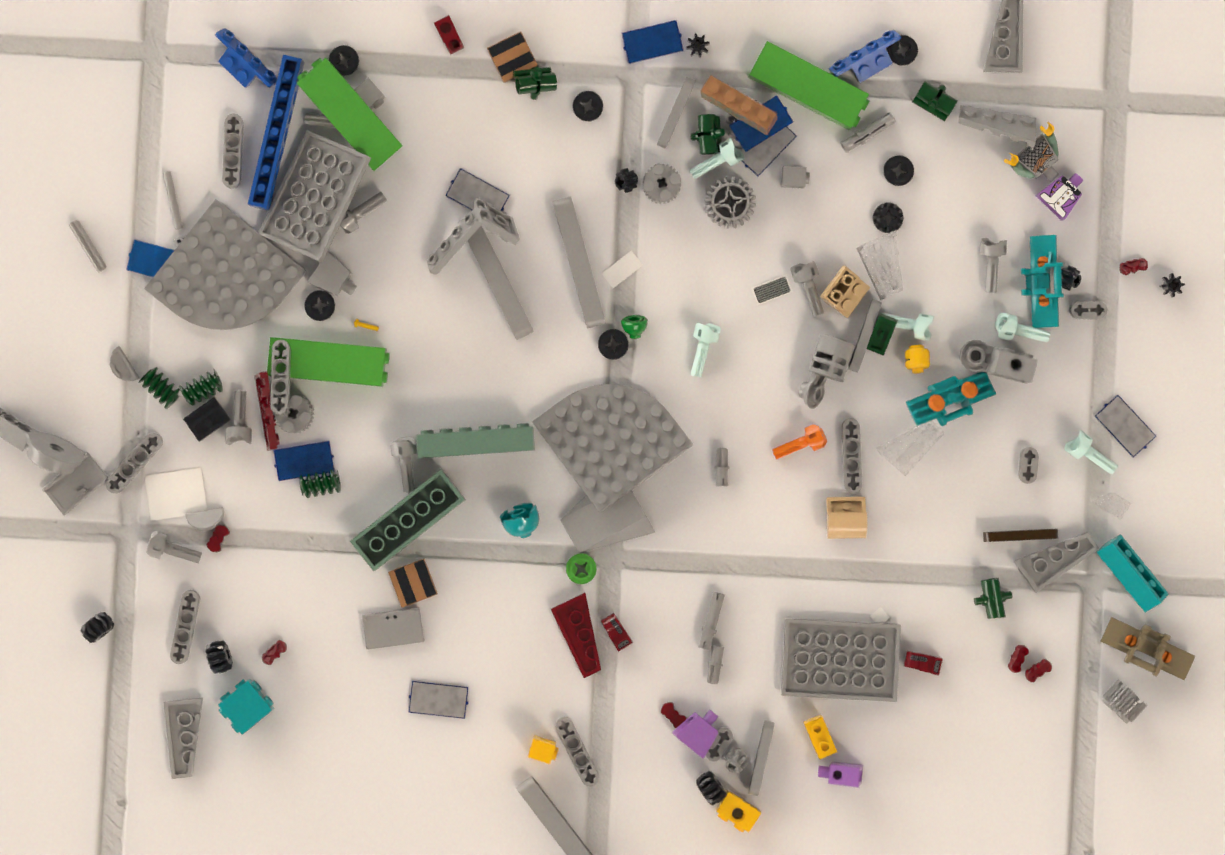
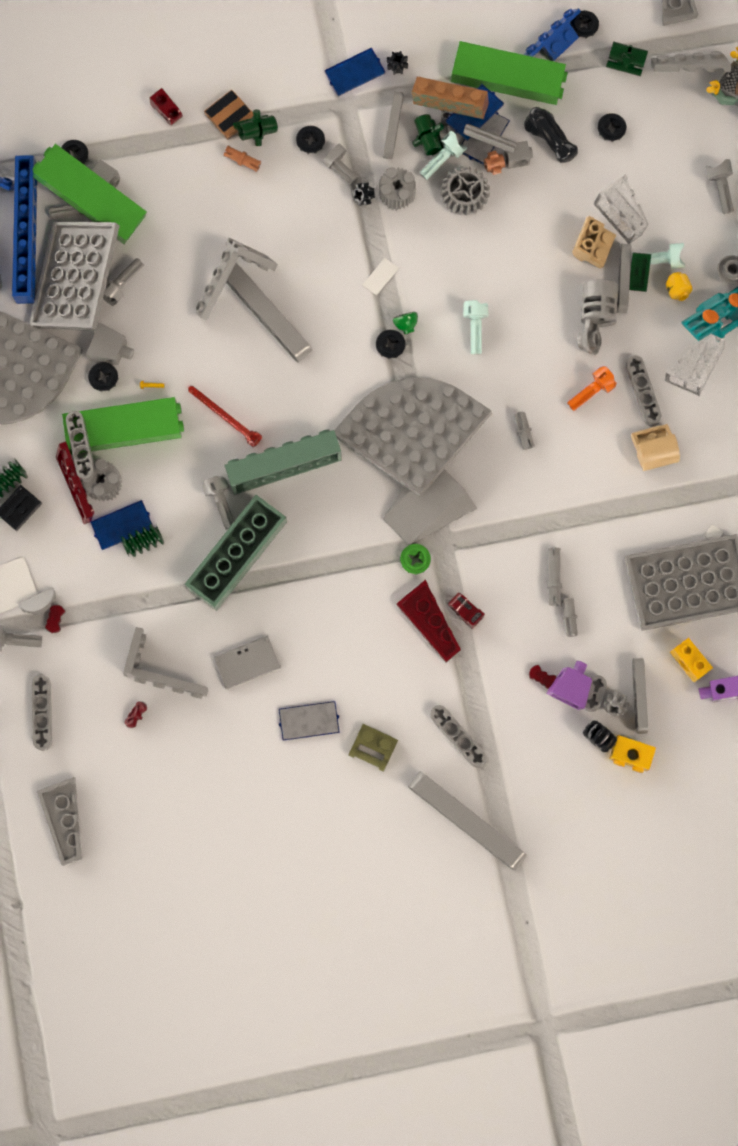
camera: 20 degrees left, 10 degrees down
black gear [205,640,233,674] -> none
teal brick [218,679,275,735] -> none
light grey piece [225,390,252,445] -> none
tile [388,558,438,608] -> none
flat silver piece [445,168,510,211] -> none
teal cylinder [500,503,539,538] -> none
yellow brick [528,735,559,764] -> none
light grey beam [552,196,606,329] -> none
sticker [751,274,793,306] -> none
light grey piece [790,261,824,316] -> none
light grey pin [841,112,896,153] -> none
black gear [873,202,904,233] -> none
none -> light grey bracket [123,627,208,699]
none -> clear red piece [188,386,262,448]
none -> nougat pin [223,145,261,172]
none -> light grey piece [323,144,358,185]
none -> olive plate [348,724,398,772]
none -> light grey axle [463,124,516,153]
none -> nougat gear [484,151,505,175]
none -> black hair [524,107,578,163]

